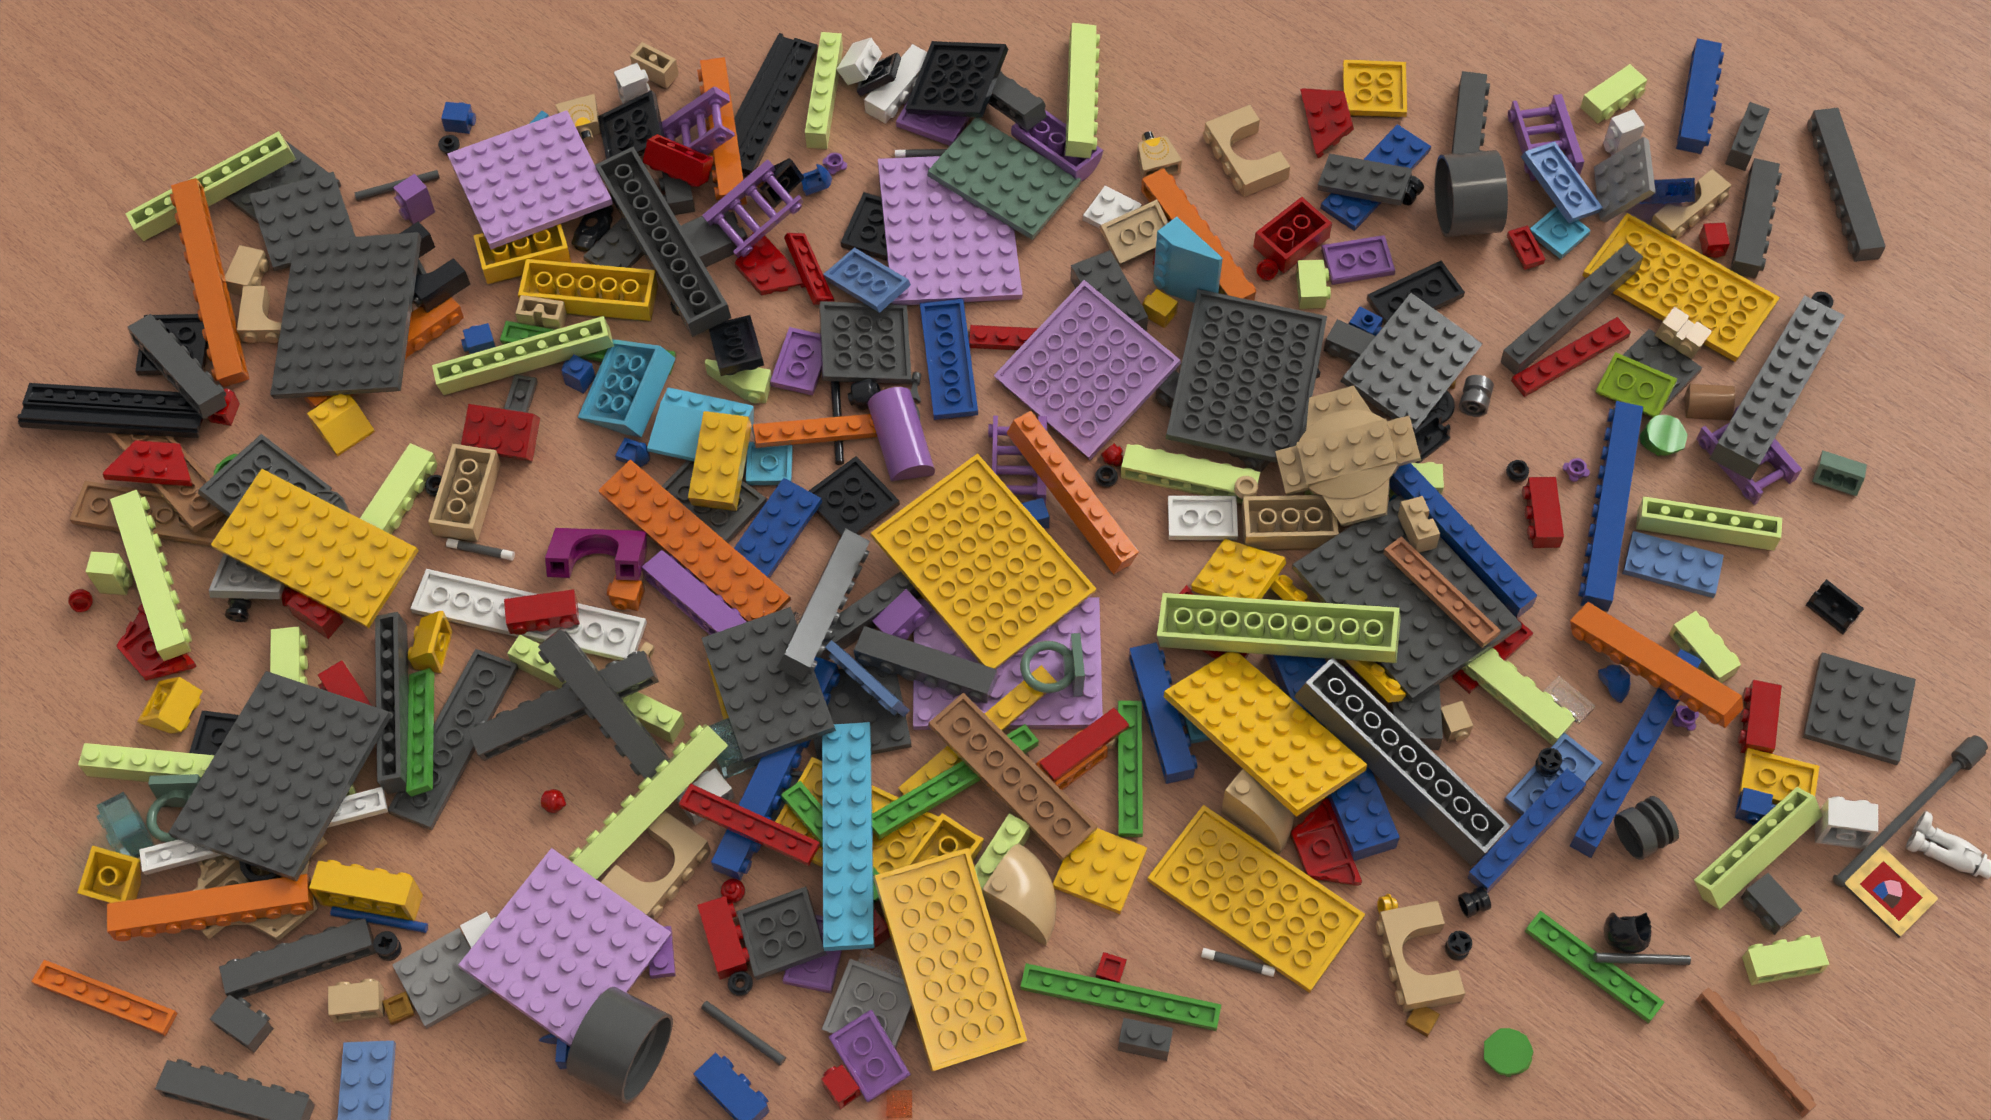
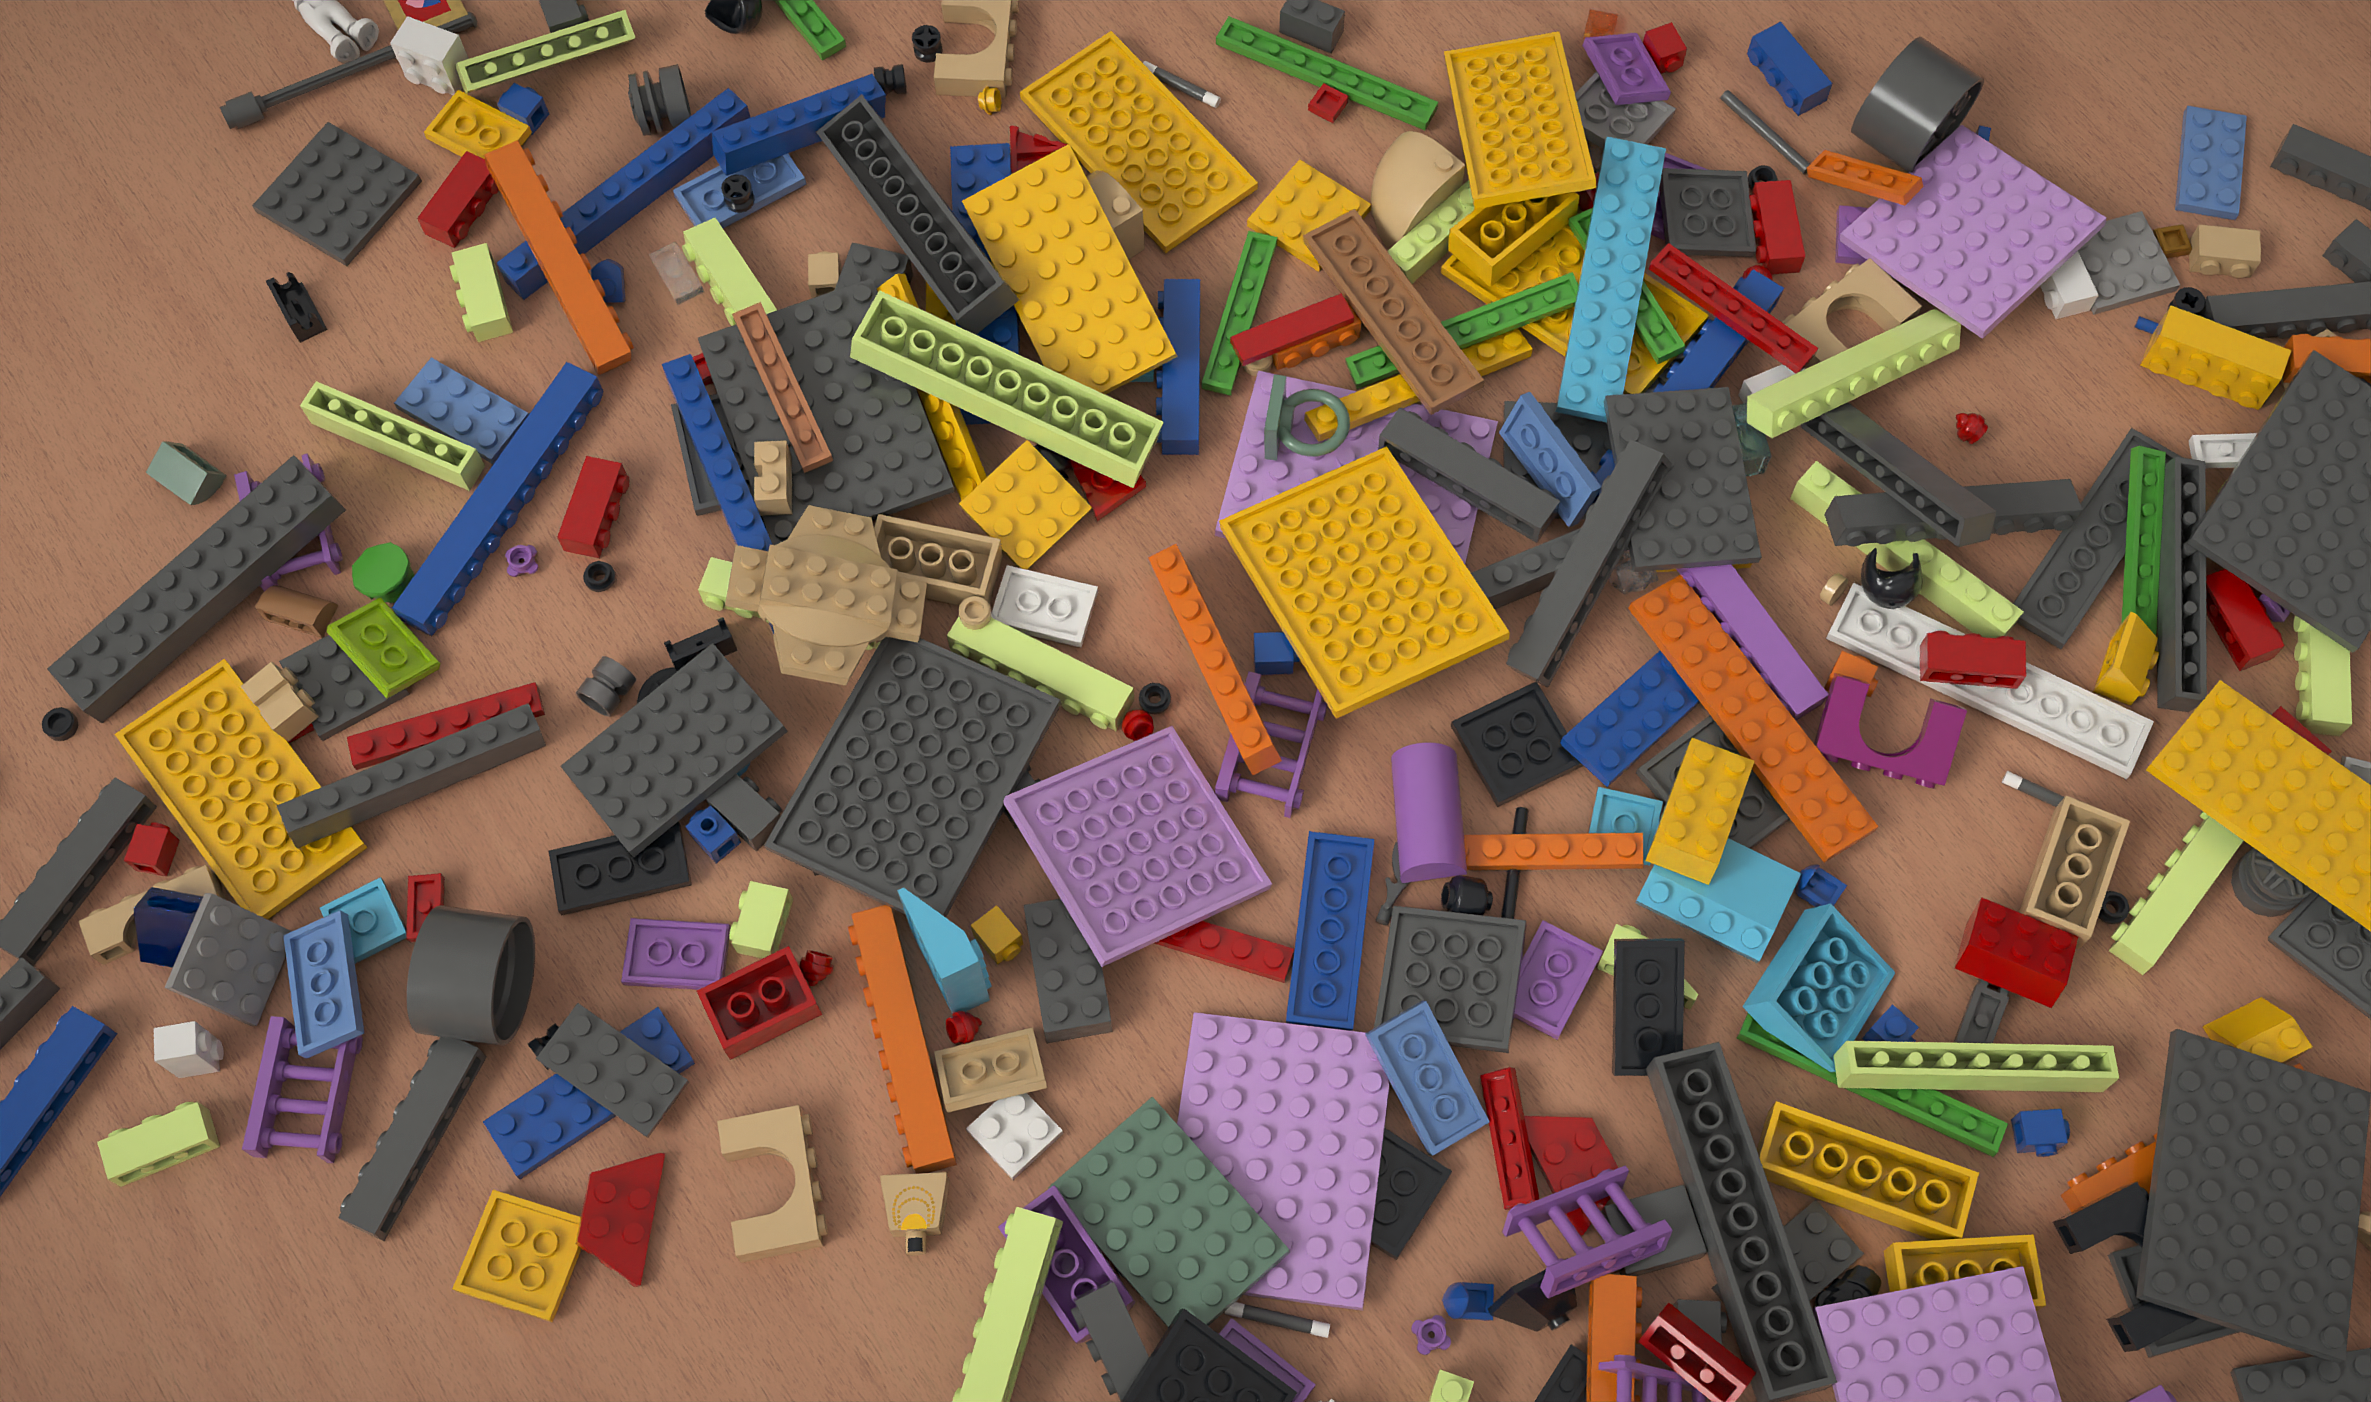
camera: 165 degrees left, 5 degrees up
tan brick [515,295,567,330] -> none
medium lavender brick [872,589,931,640] -> none
none -> orange plate [1806,150,1924,206]
none -> black piece [1861,548,1923,609]

